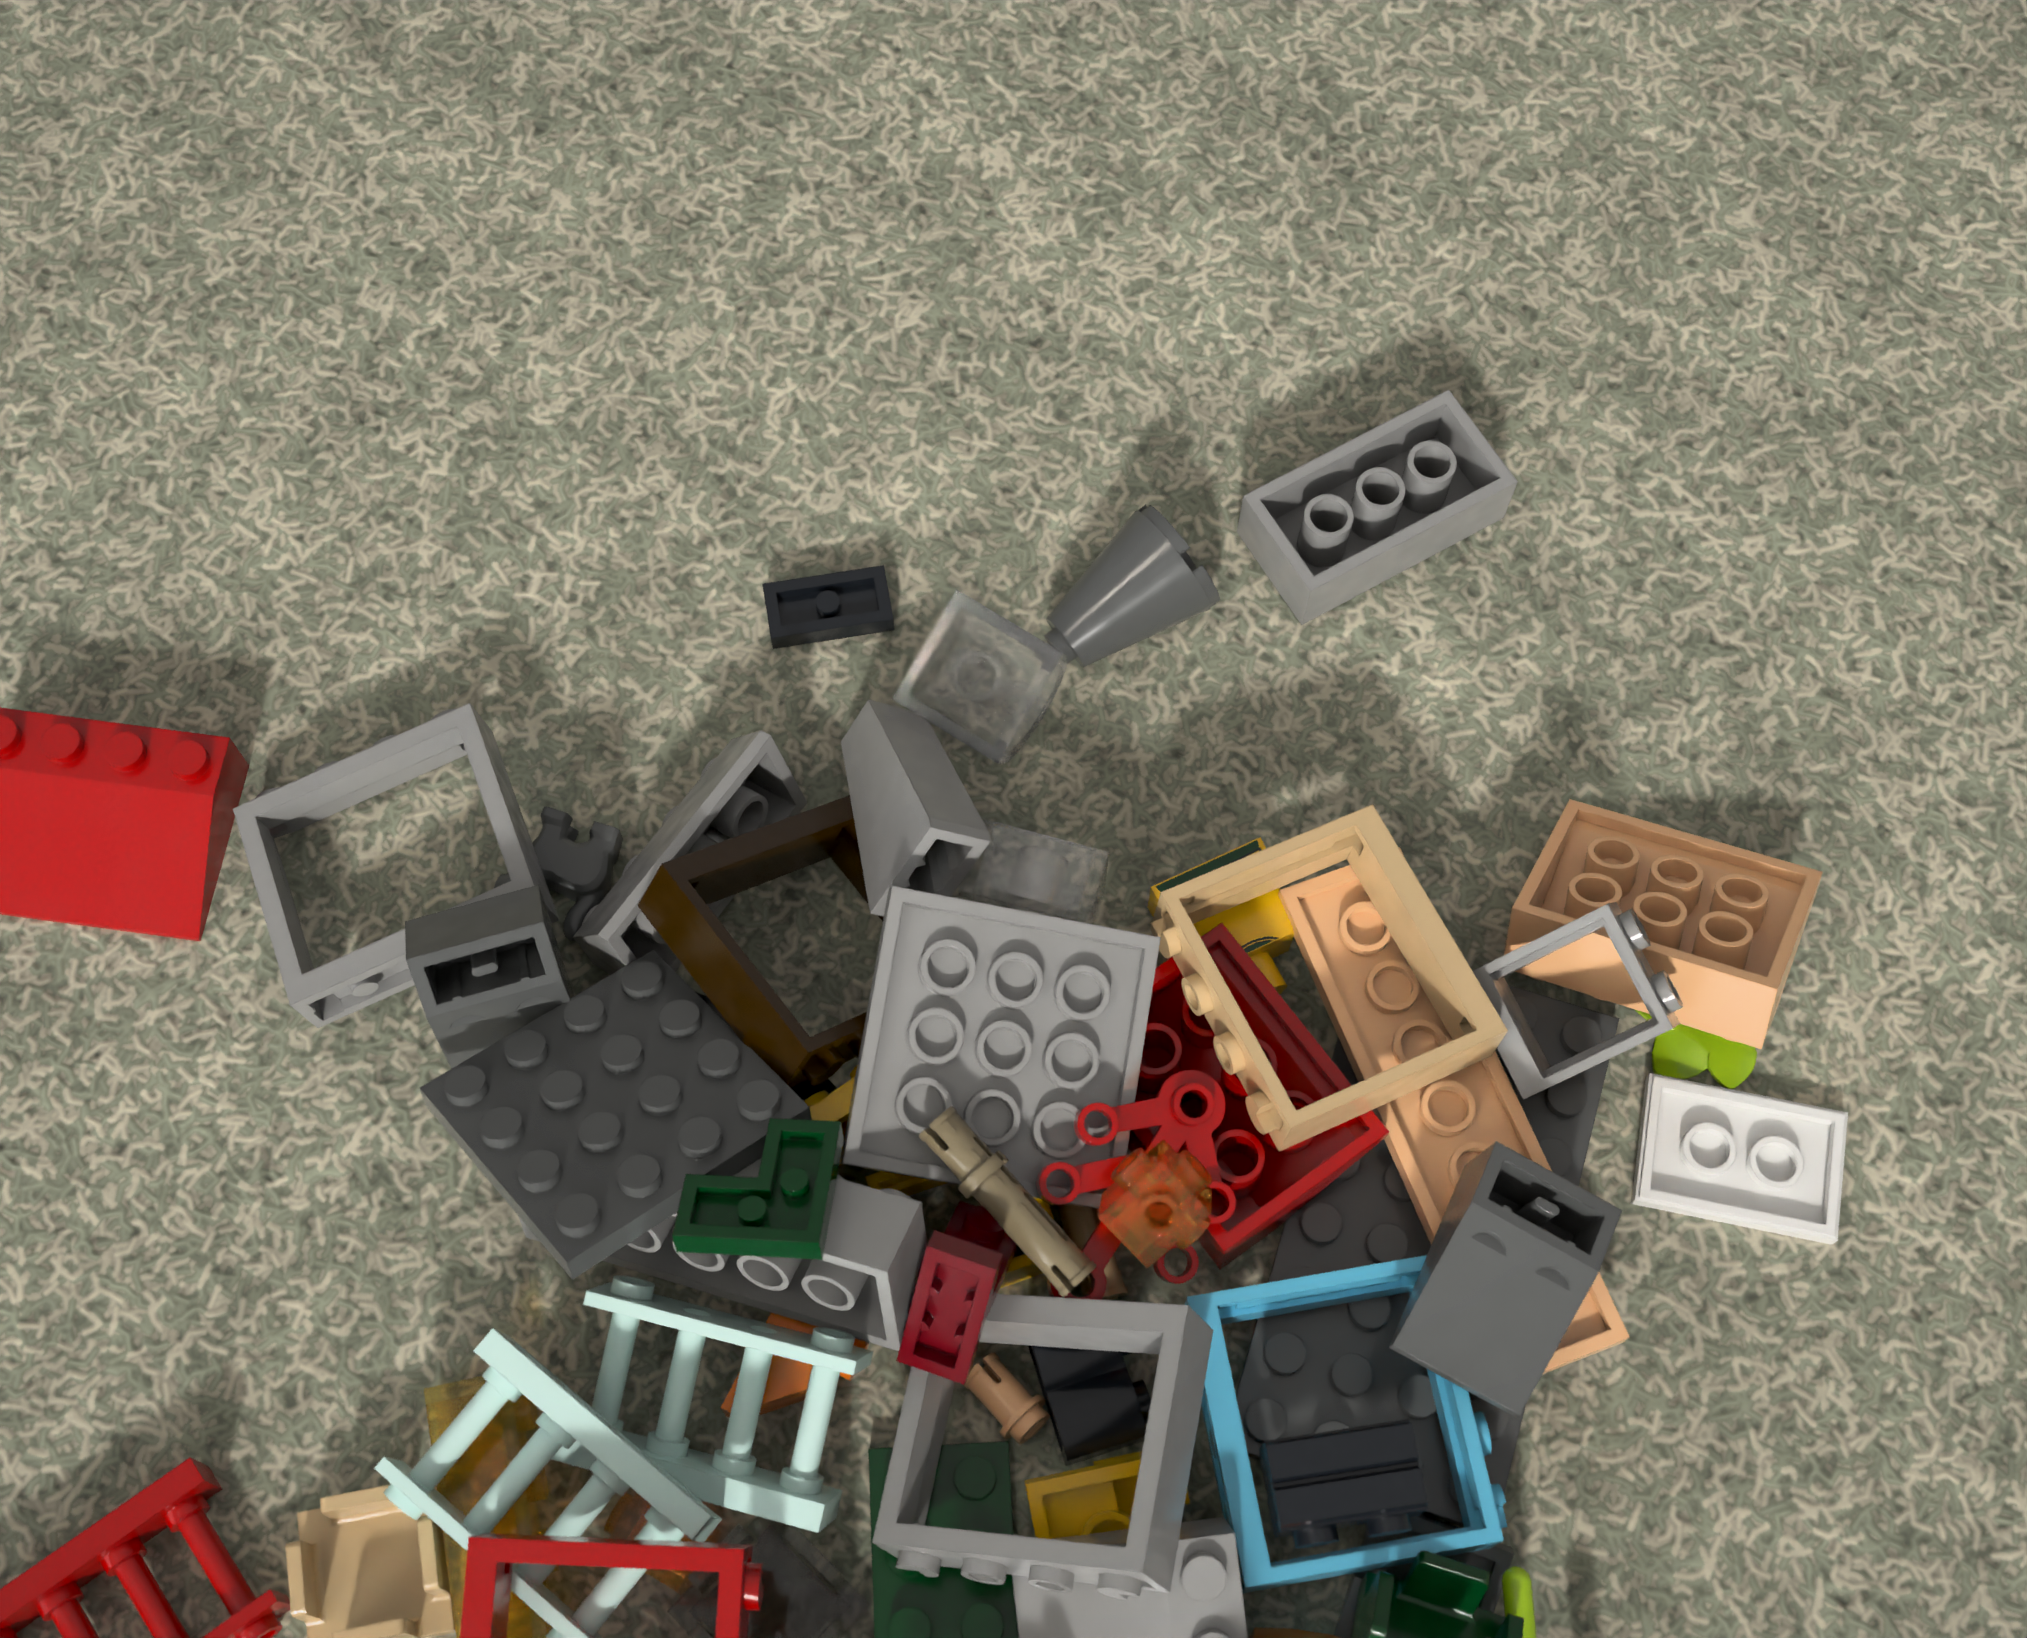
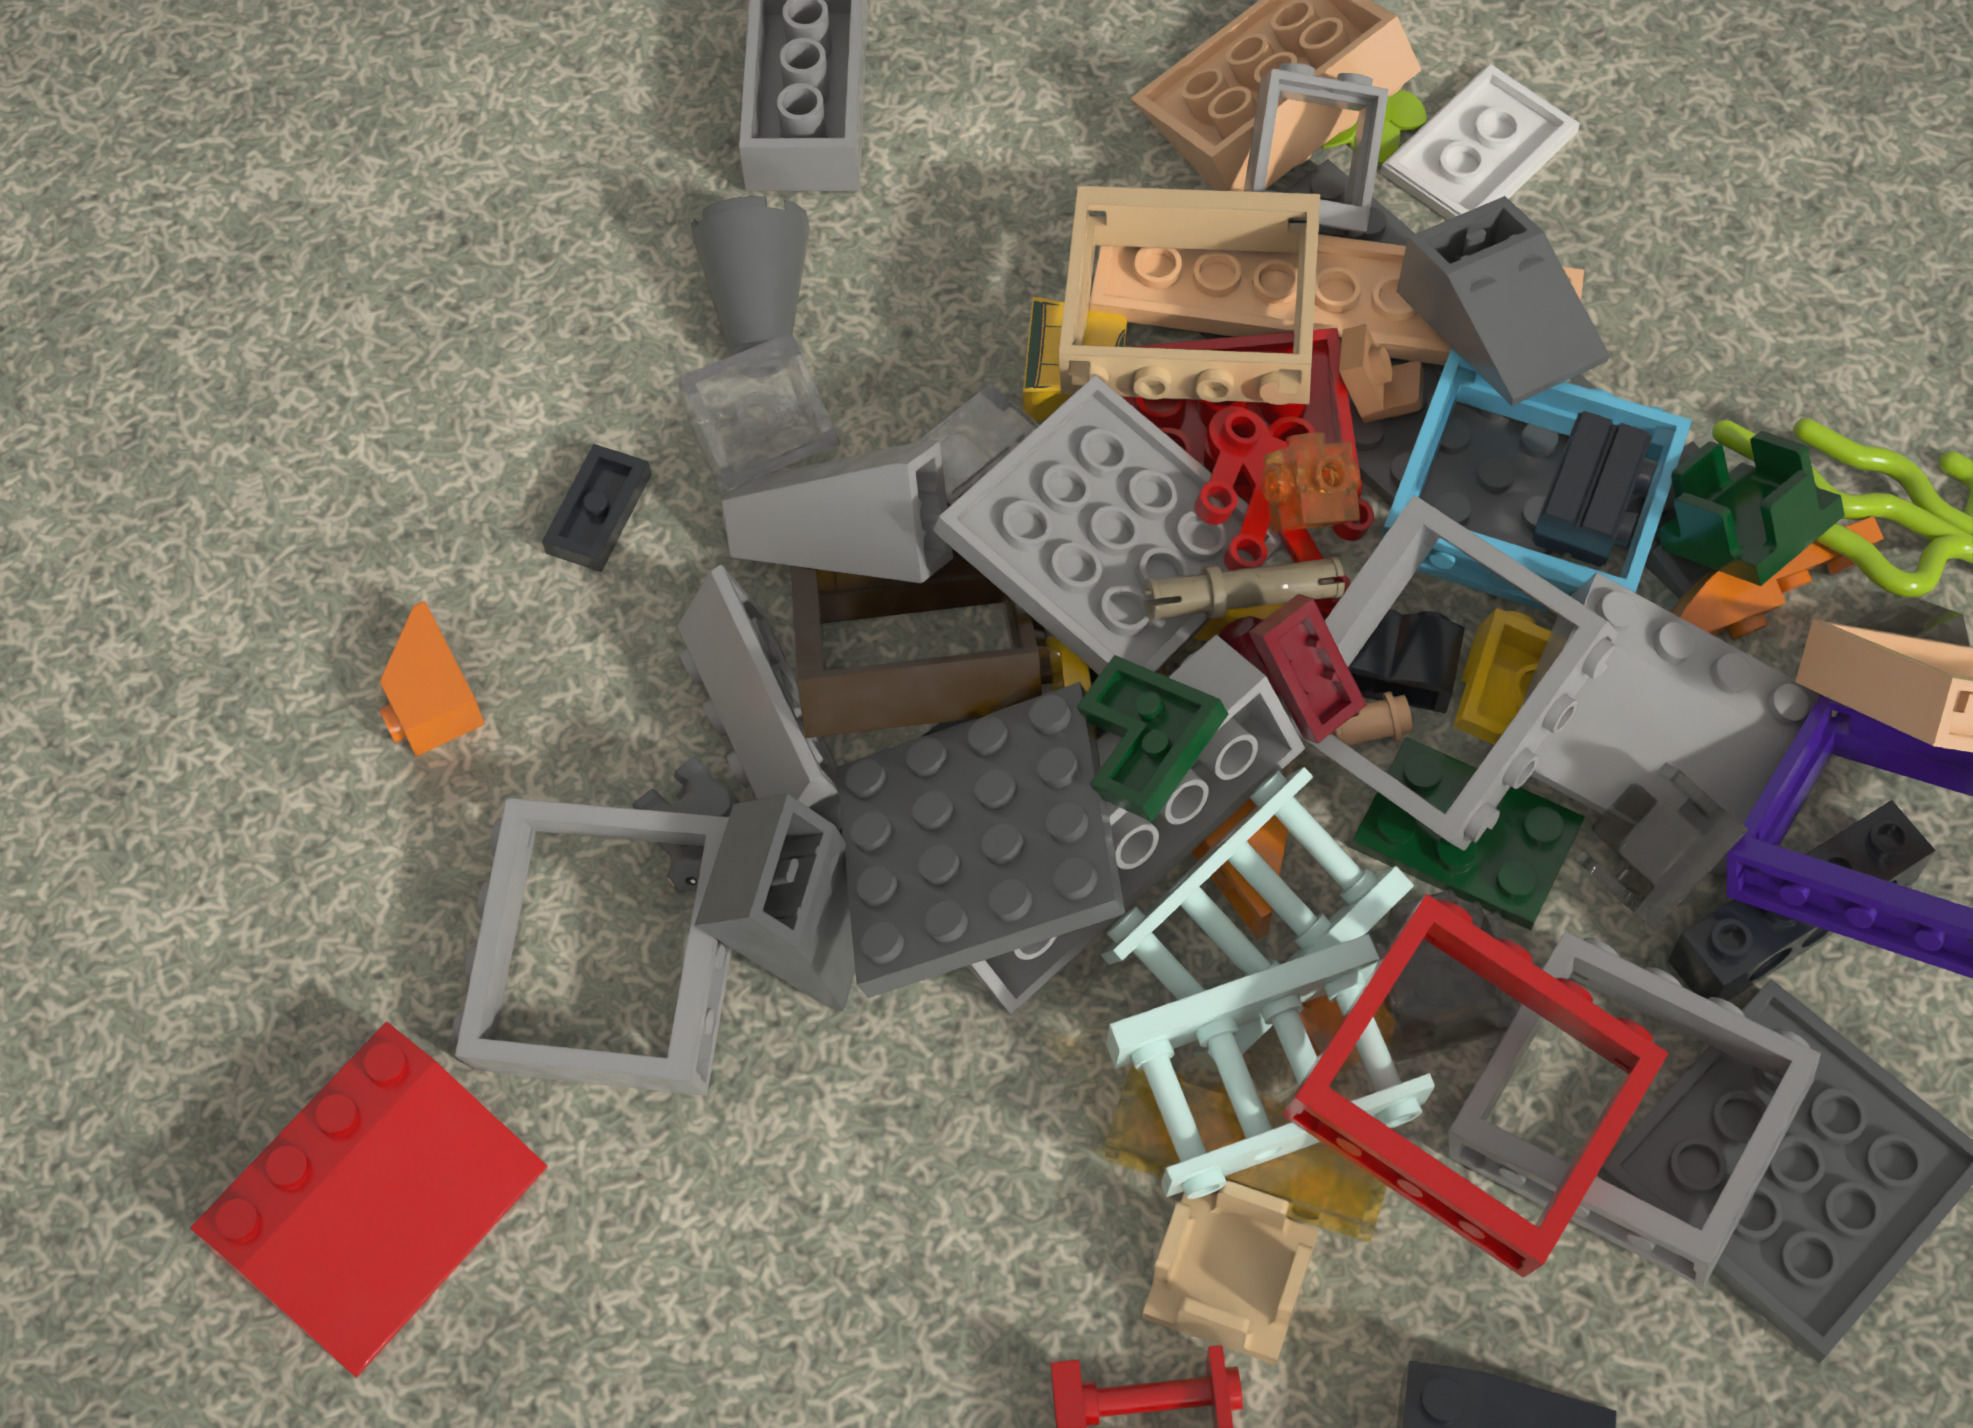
camera: 55 degrees left, 5 degrees down
none -> orange slope [378,601,485,757]
none -> medium nougat bracket [1339,324,1425,423]

